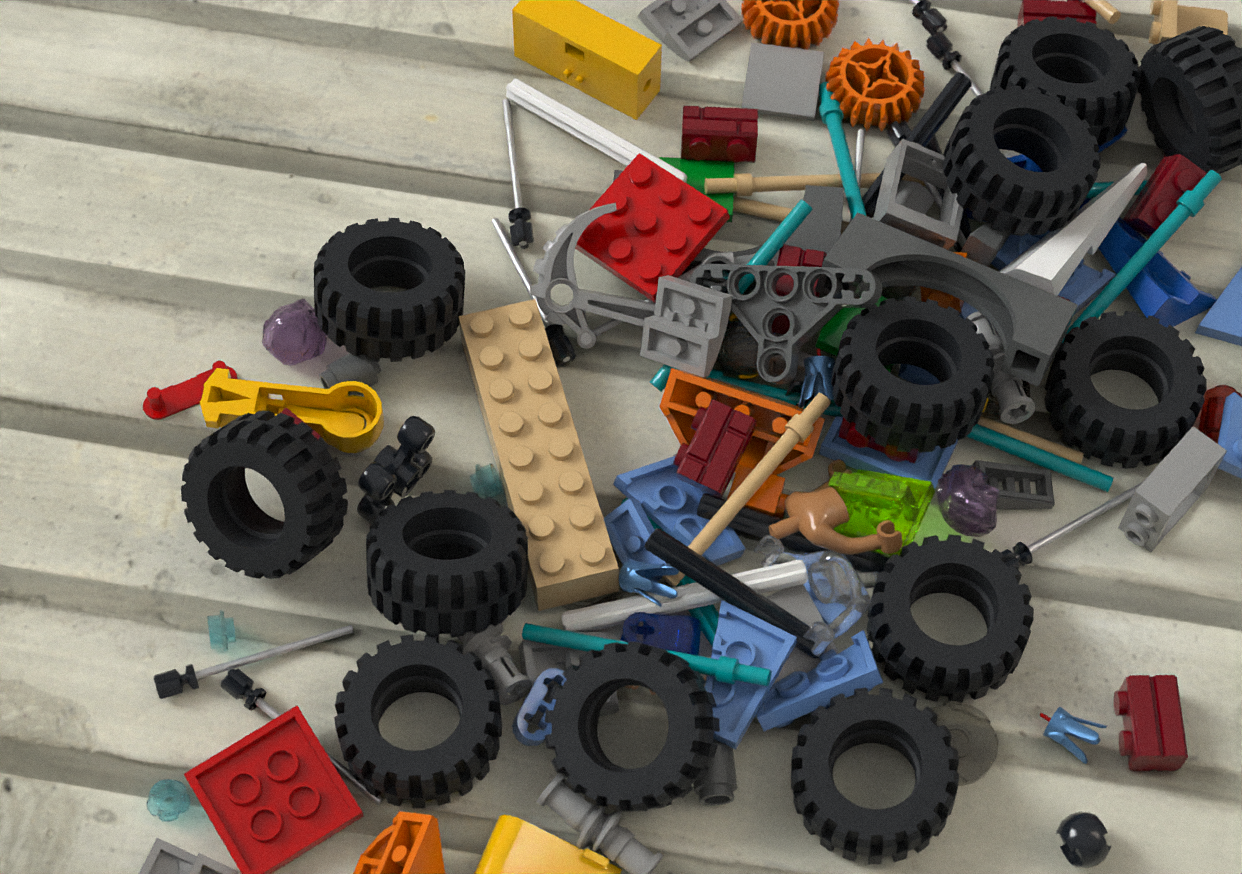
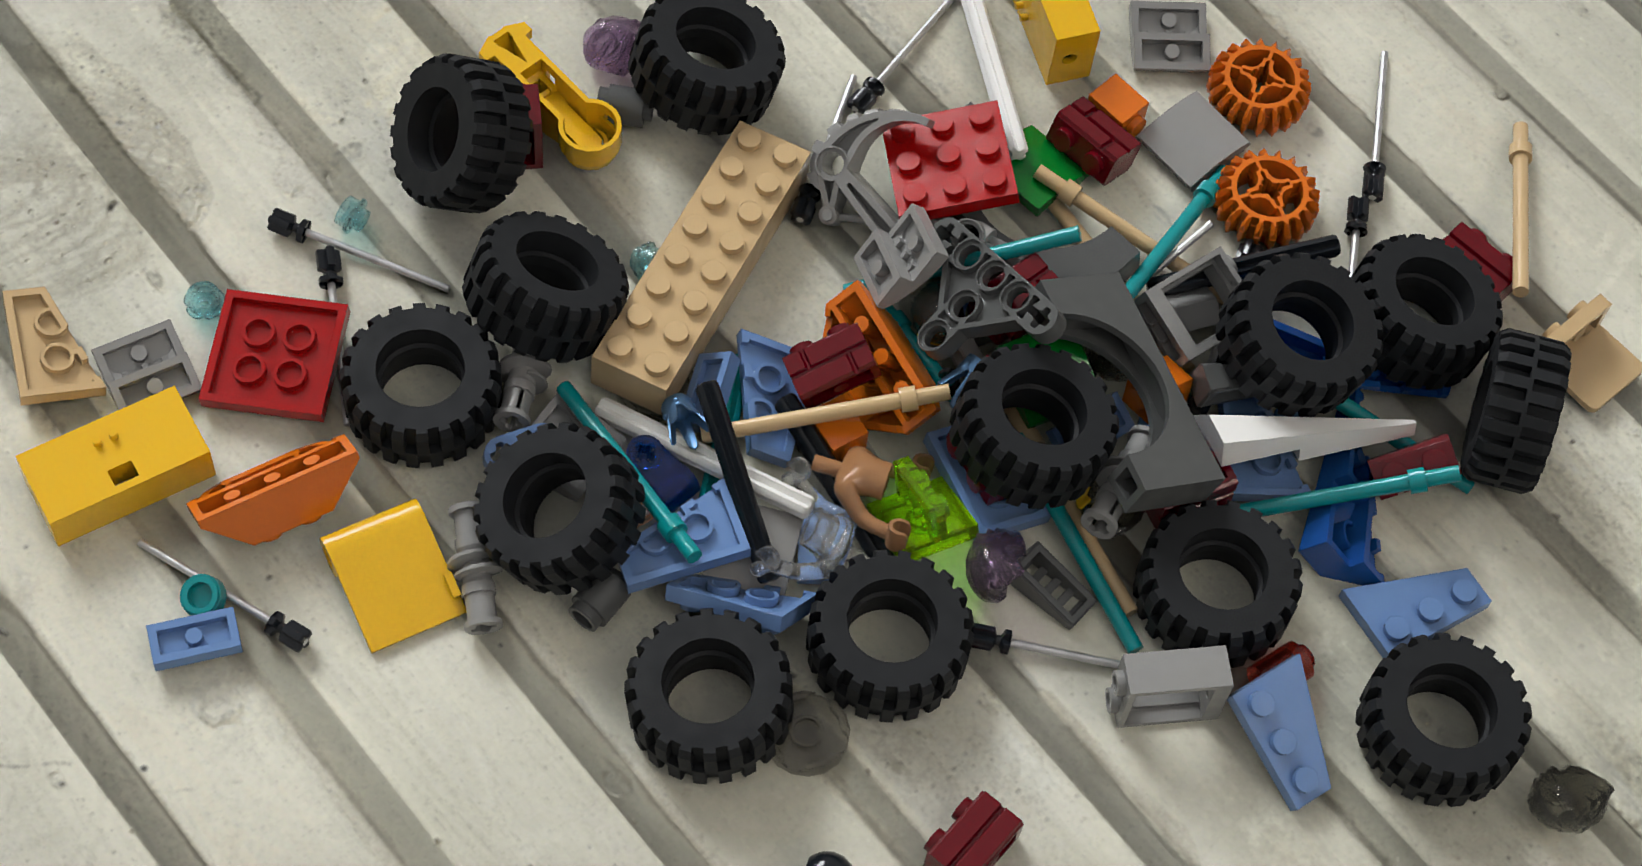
camera: 35 degrees right, 0 degrees up
red piece [143,360,238,420] -> none
black gear [357,416,436,524] -> none
flat silver piece [1040,706,1107,764] -> none
none -> orange brick [1088,74,1149,137]

